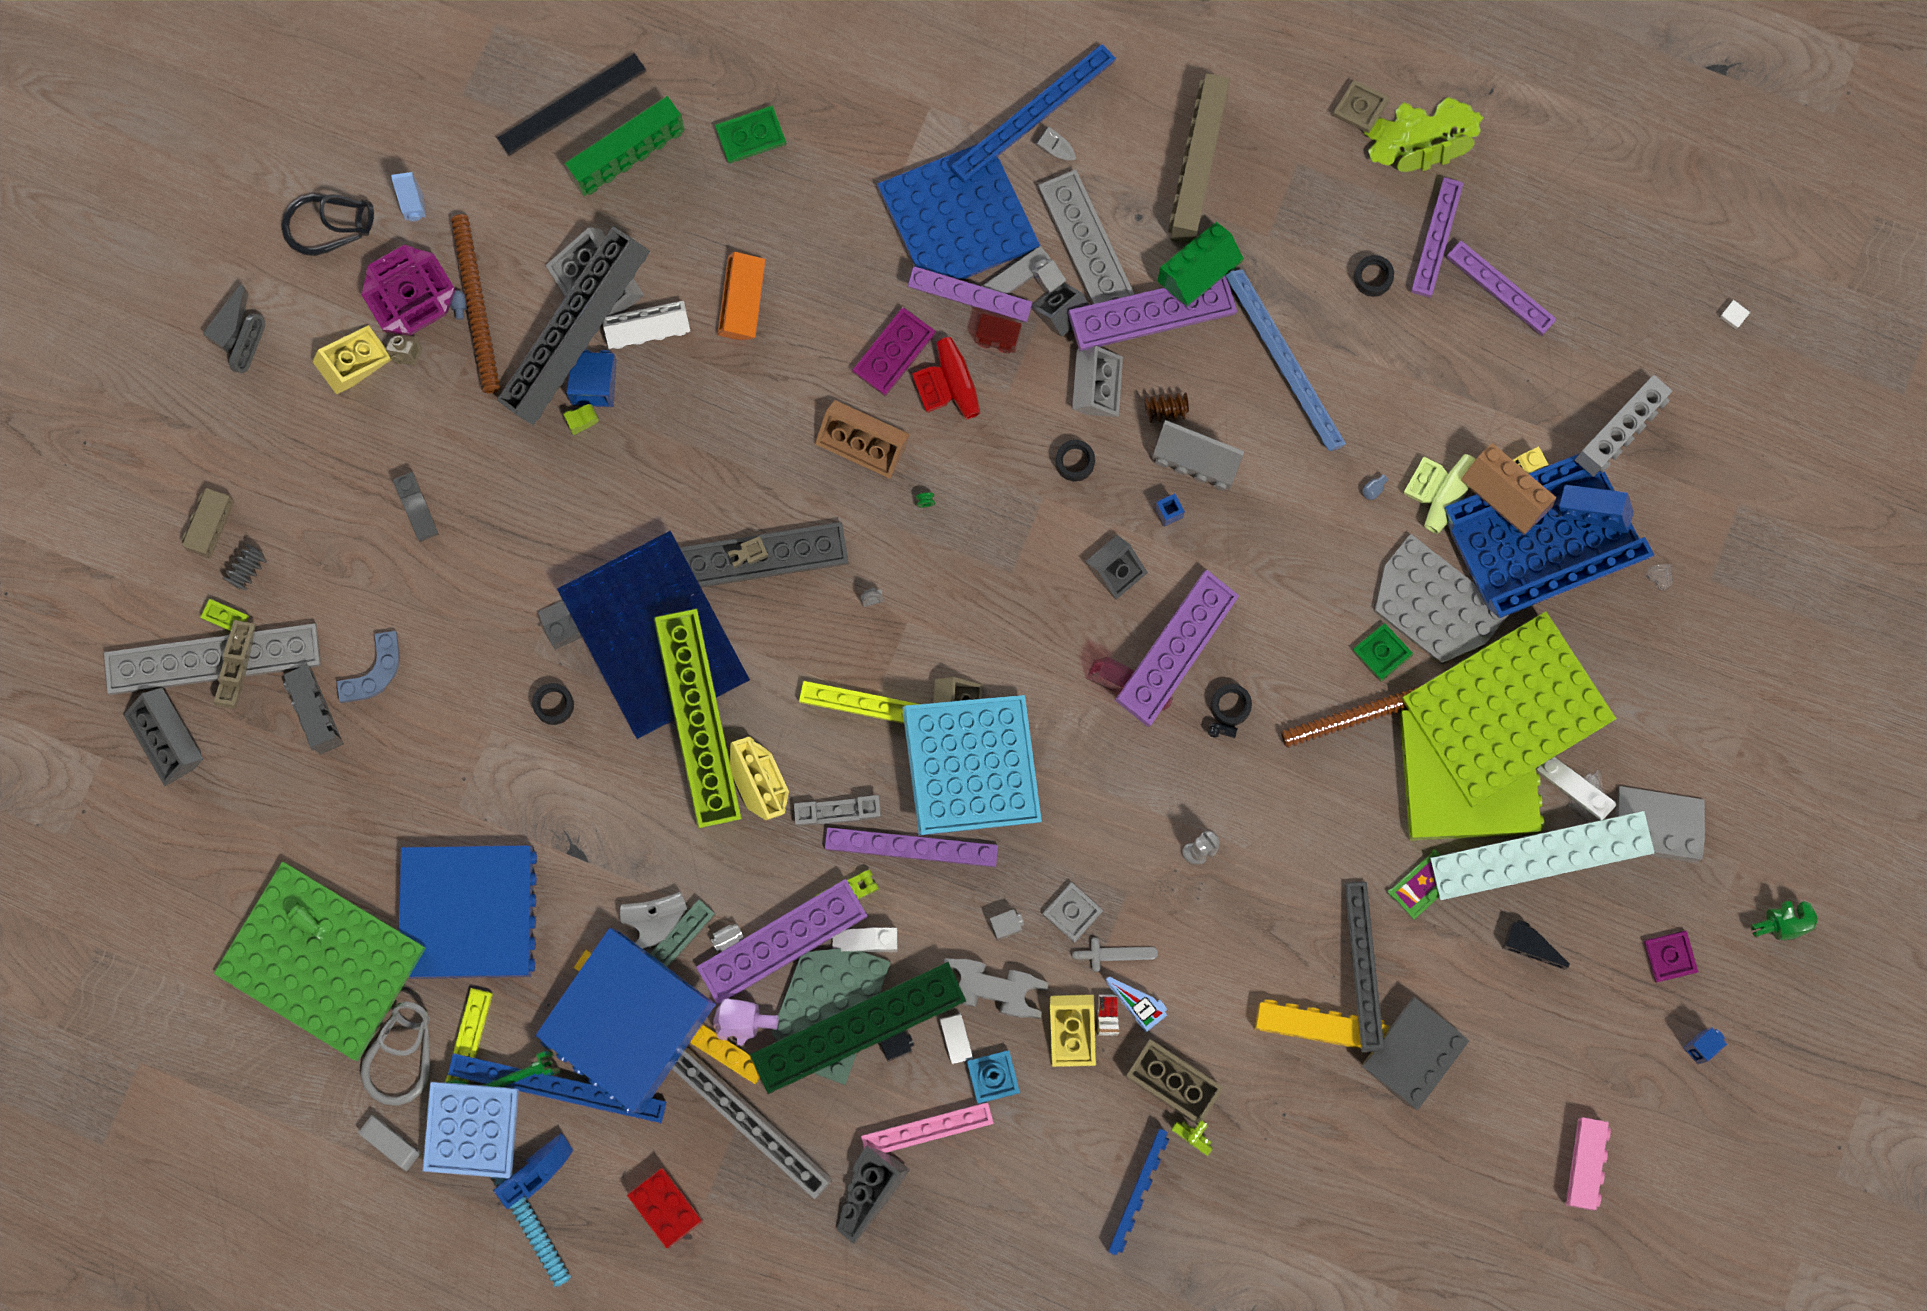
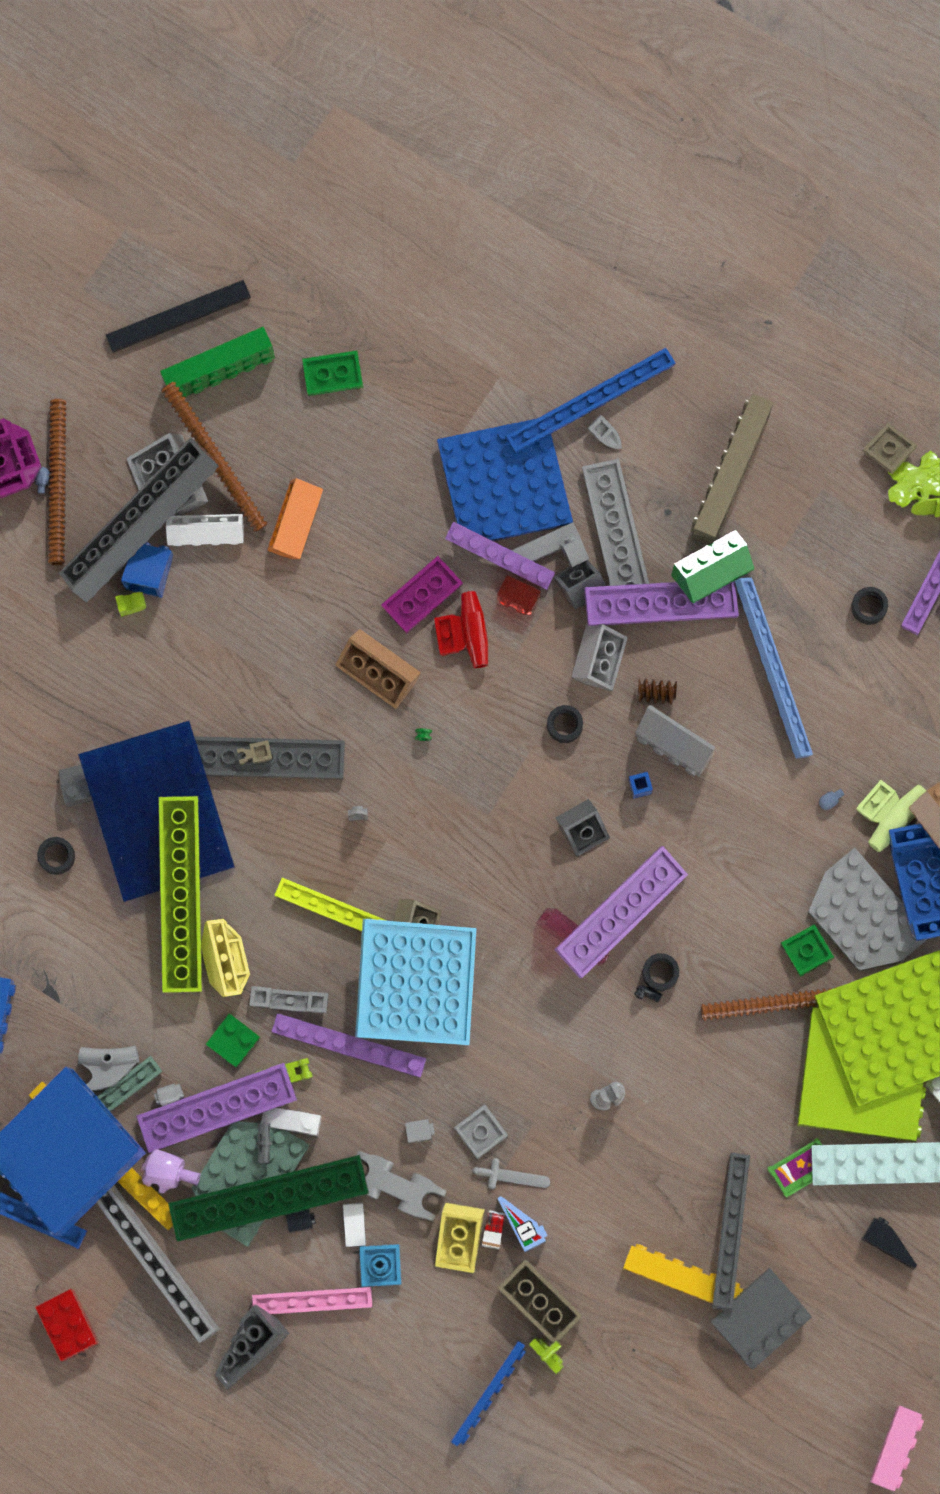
camera: 15 degrees right, 0 degrees up
light blue slope [391,172,426,221] -> none
none -> dark orange piece [161,382,268,532]
none -> green plate [206,1013,260,1068]
none -> dark grey pin [256,1123,272,1164]

